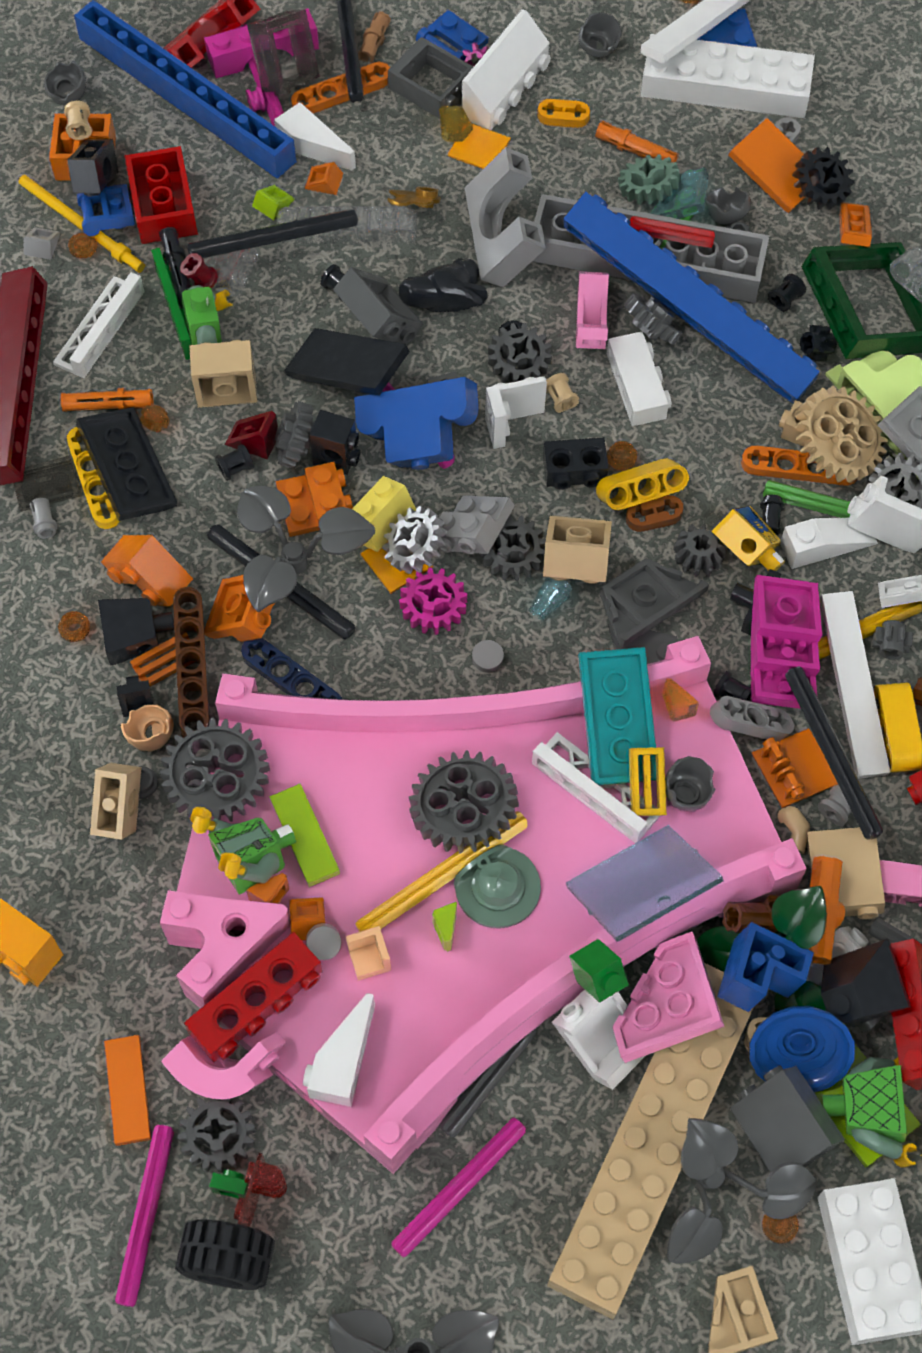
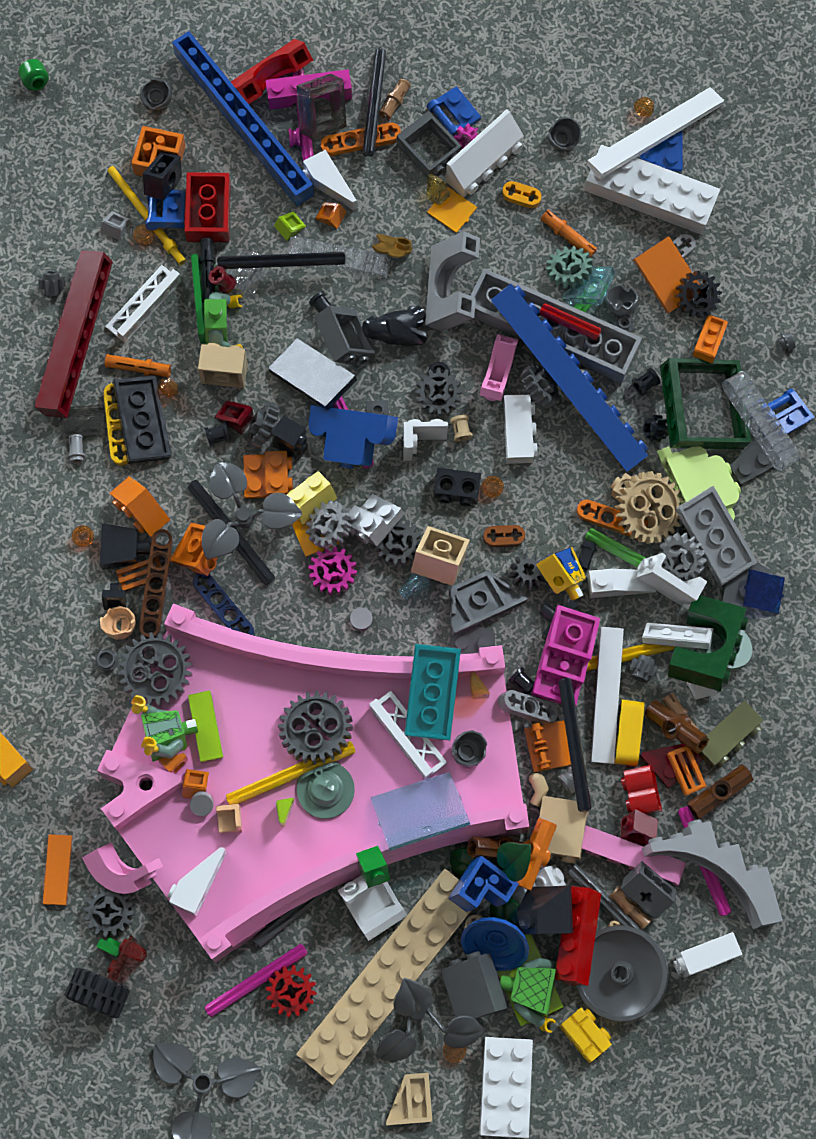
camera: 10 degrees right, 10 degrees up
tan bush [64,101,92,140] -> none
tan brick [90,763,142,840] -> none
dark pink axle [115,1125,174,1307] -> none
red brick [184,932,322,1063] -> none
yellow beam [596,458,689,510] -> none
bright pink plate [612,931,724,1063] -> none
yellow tile [629,747,667,816] -> none
none -> red gear [265,964,317,1017]

